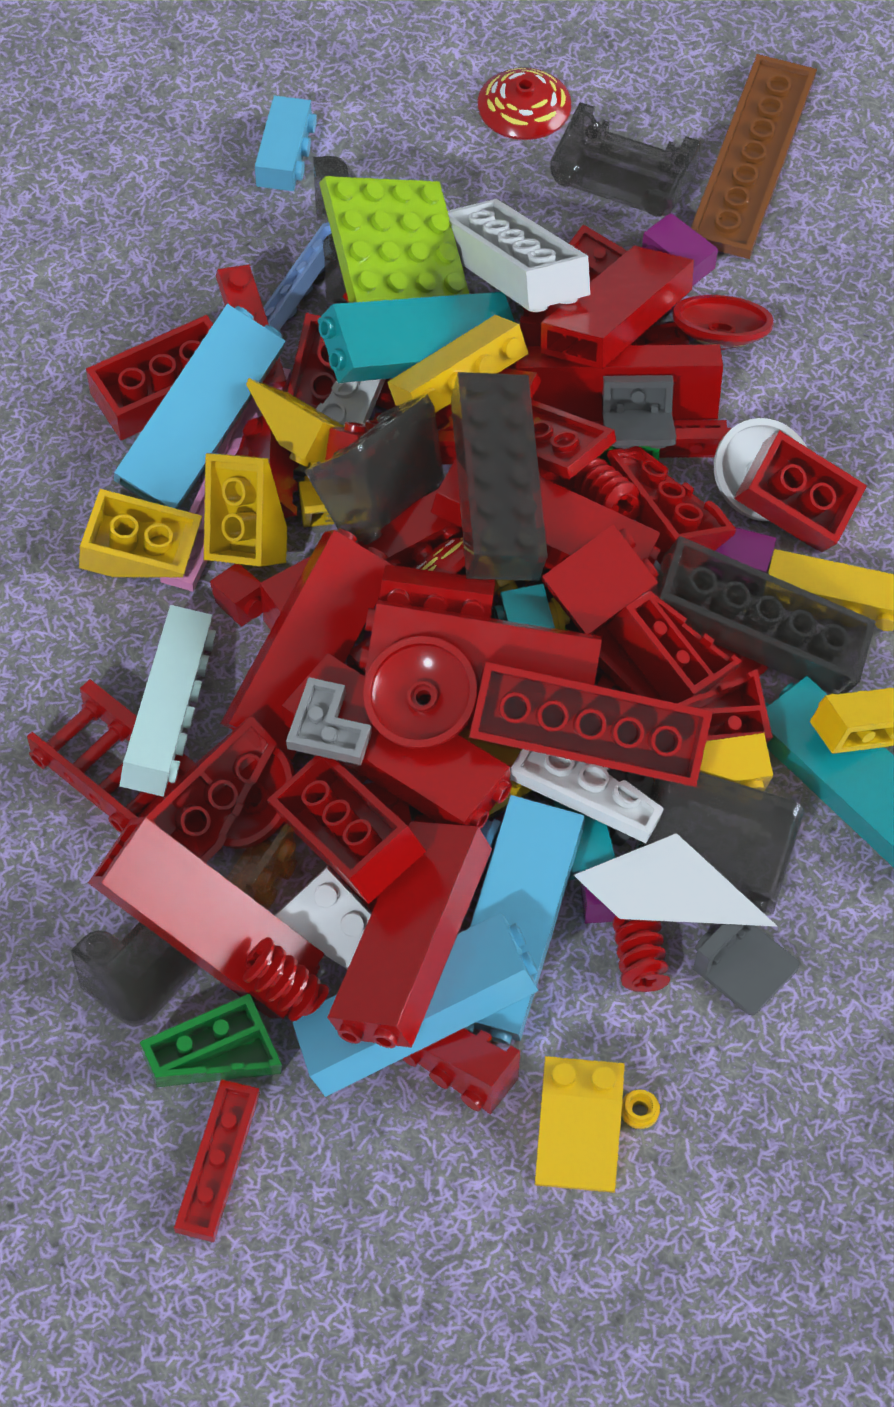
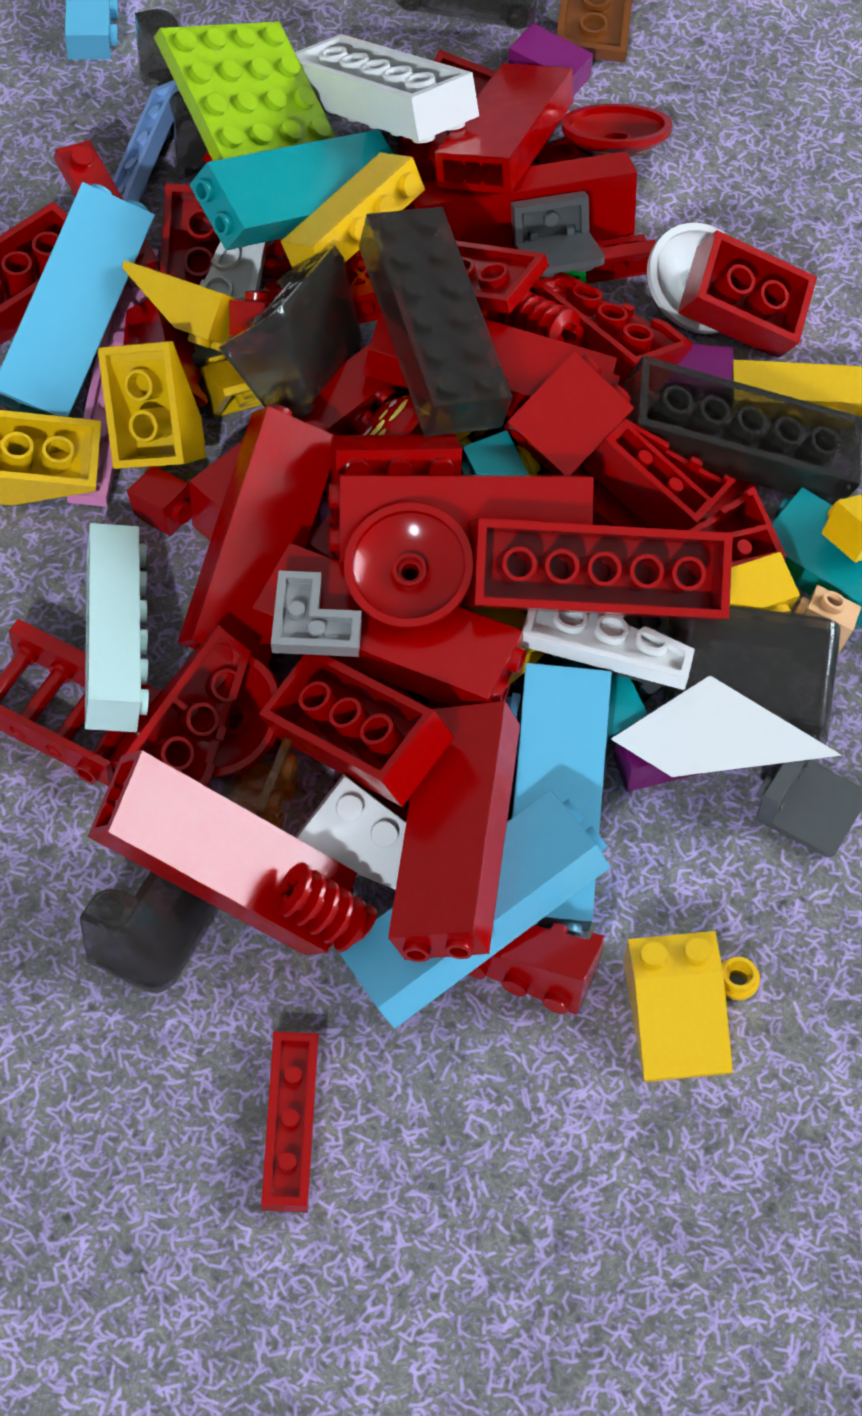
camera: 15 degrees left, 0 degrees up
green wedge [140,993,282,1087] -> none
red piece [612,916,670,992] -> none
none -> light nougat brick [791,585,861,658]

